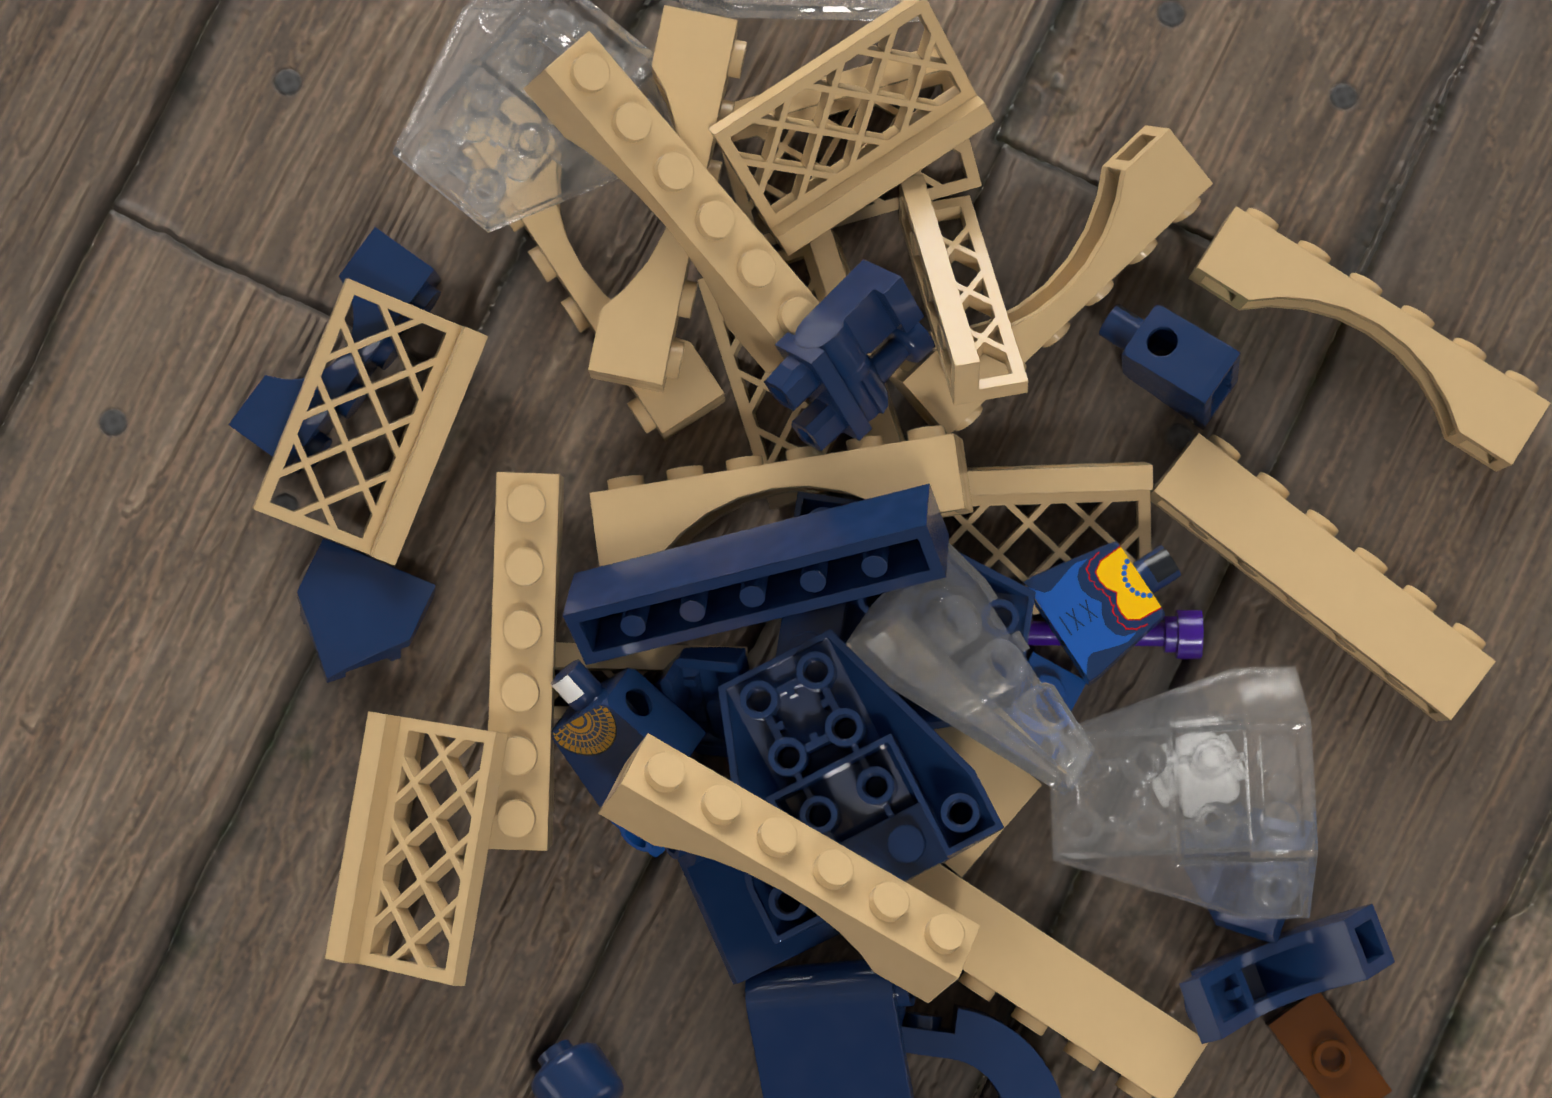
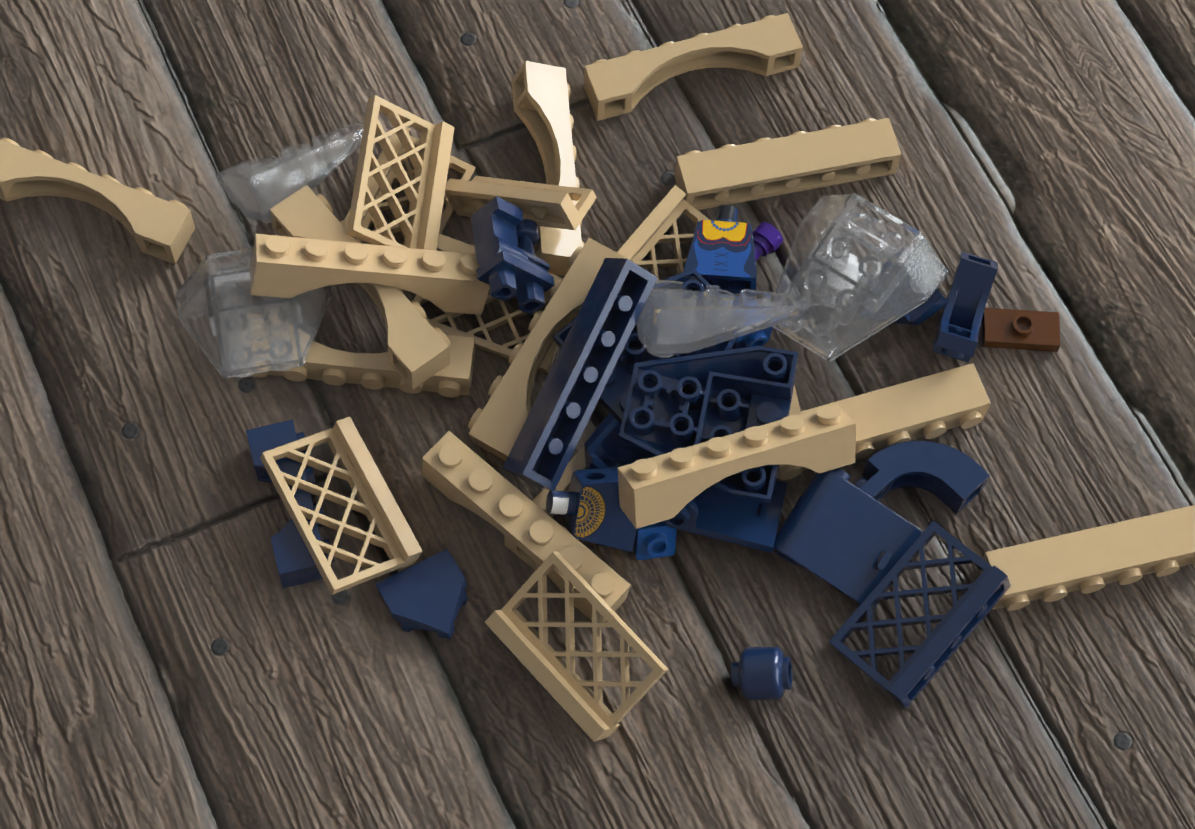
camera: 55 degrees left, 20 degrees down
dark blue torso [1099,304,1241,430] -> none

